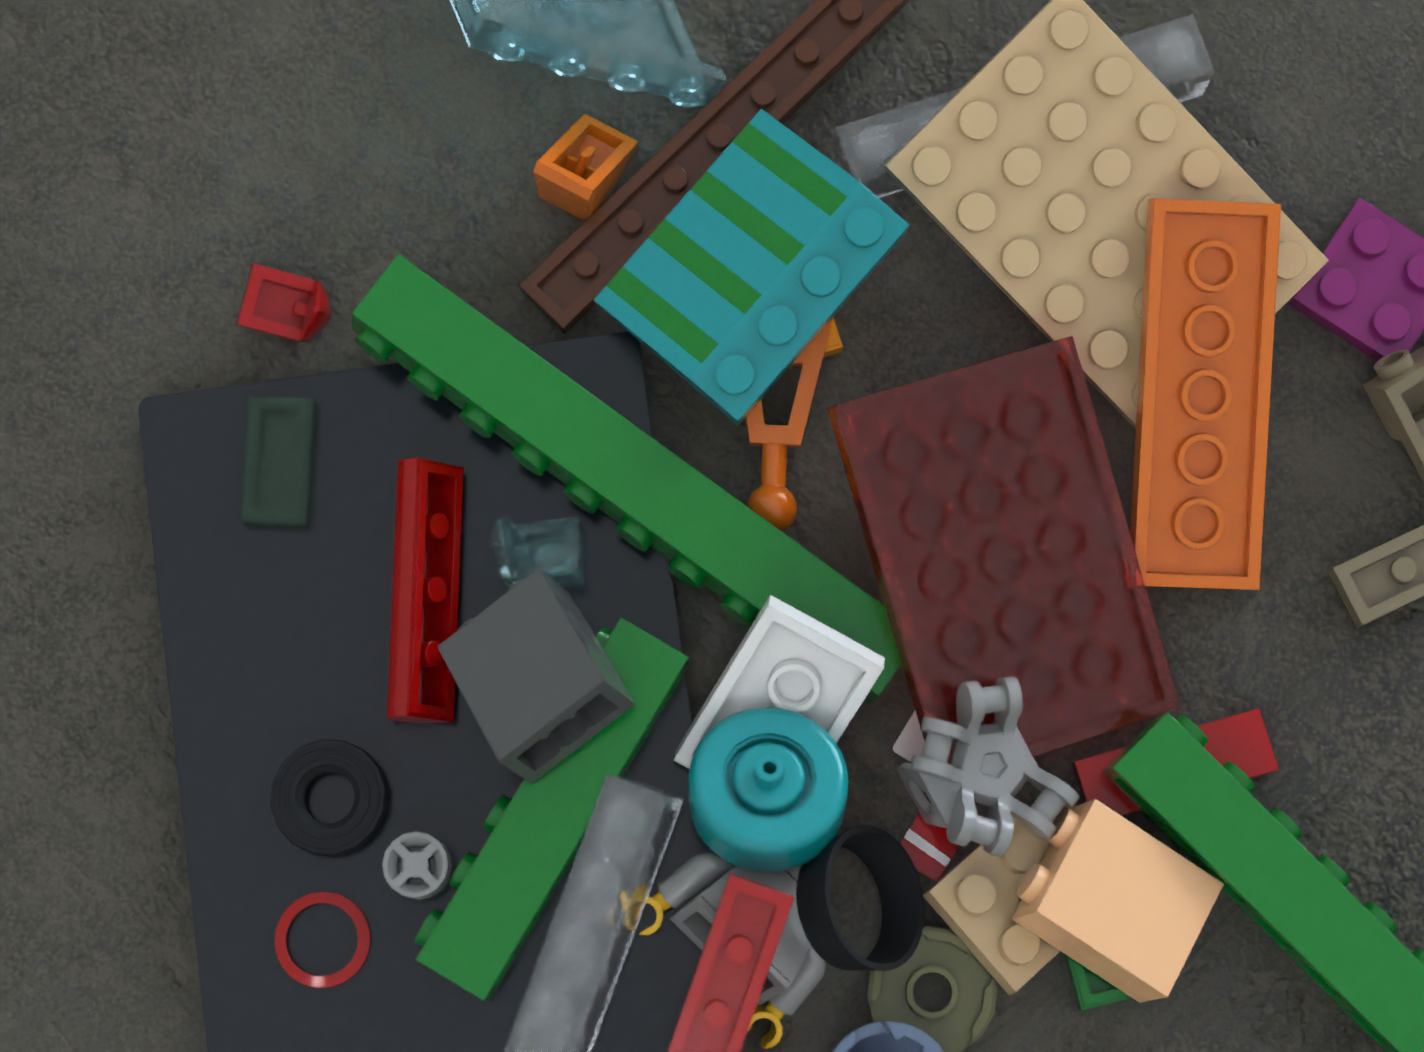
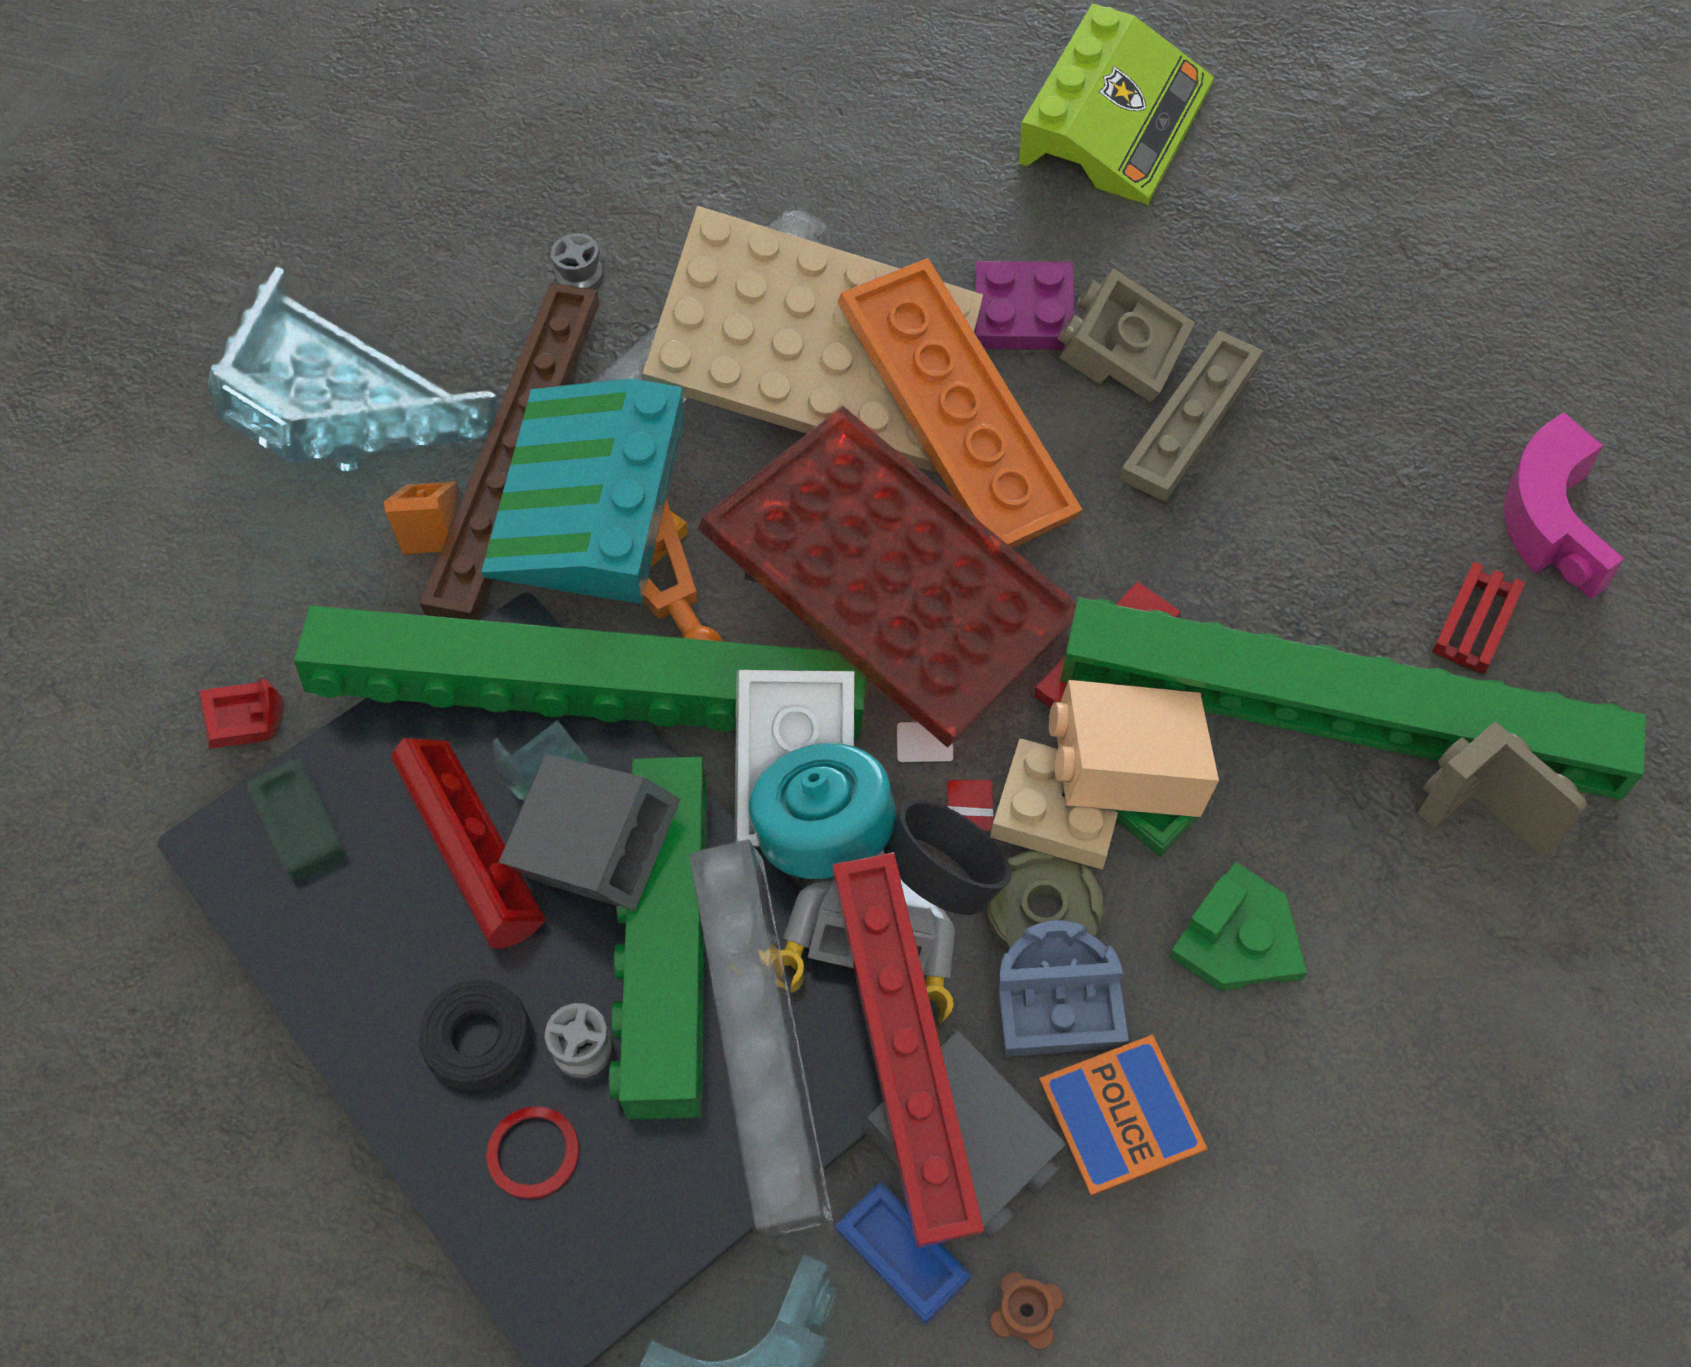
camera: 30 degrees left, 20 degrees down
light grey piece [896,676,1080,857] -> none

